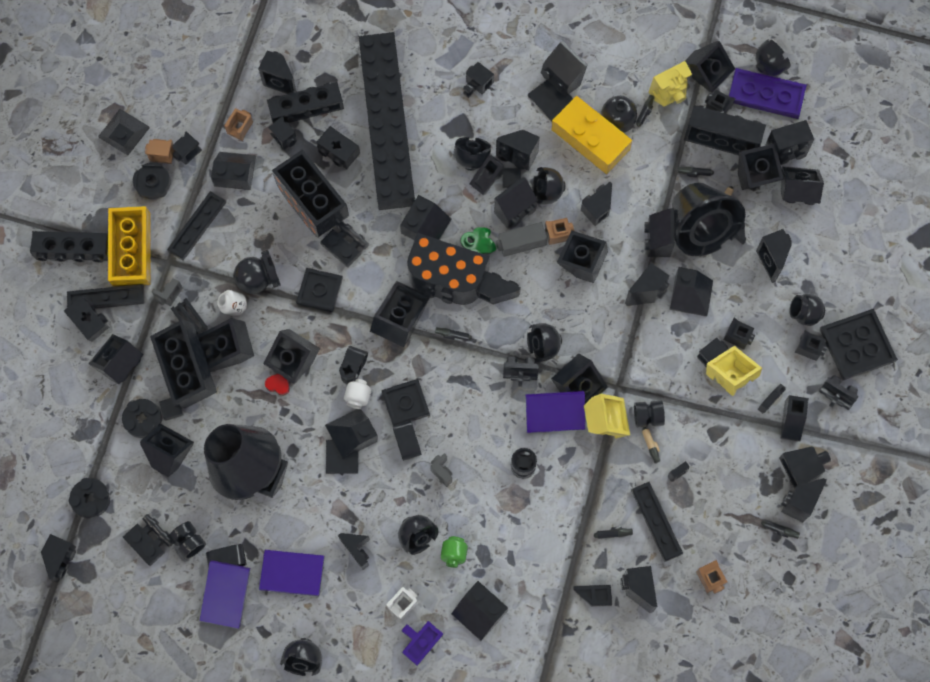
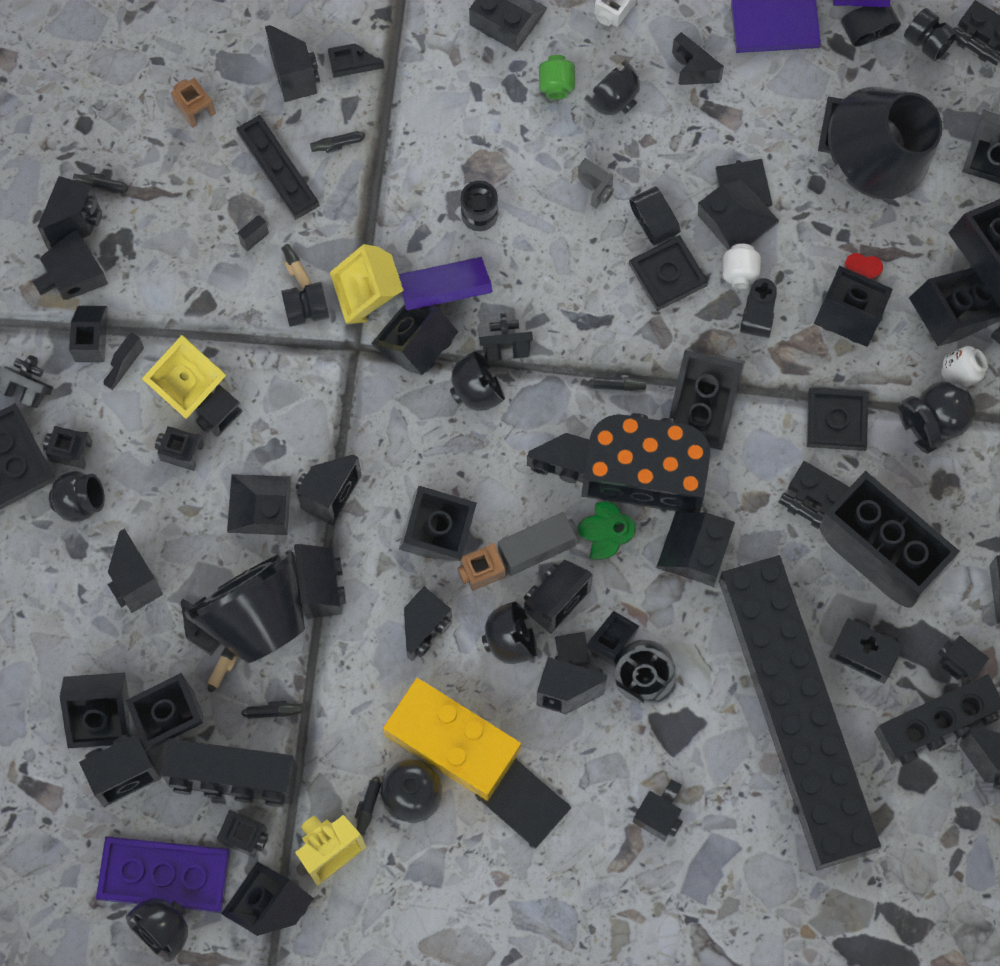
camera: 170 degrees right, 0 degrees up
black slope [540,41,588,97] -> none

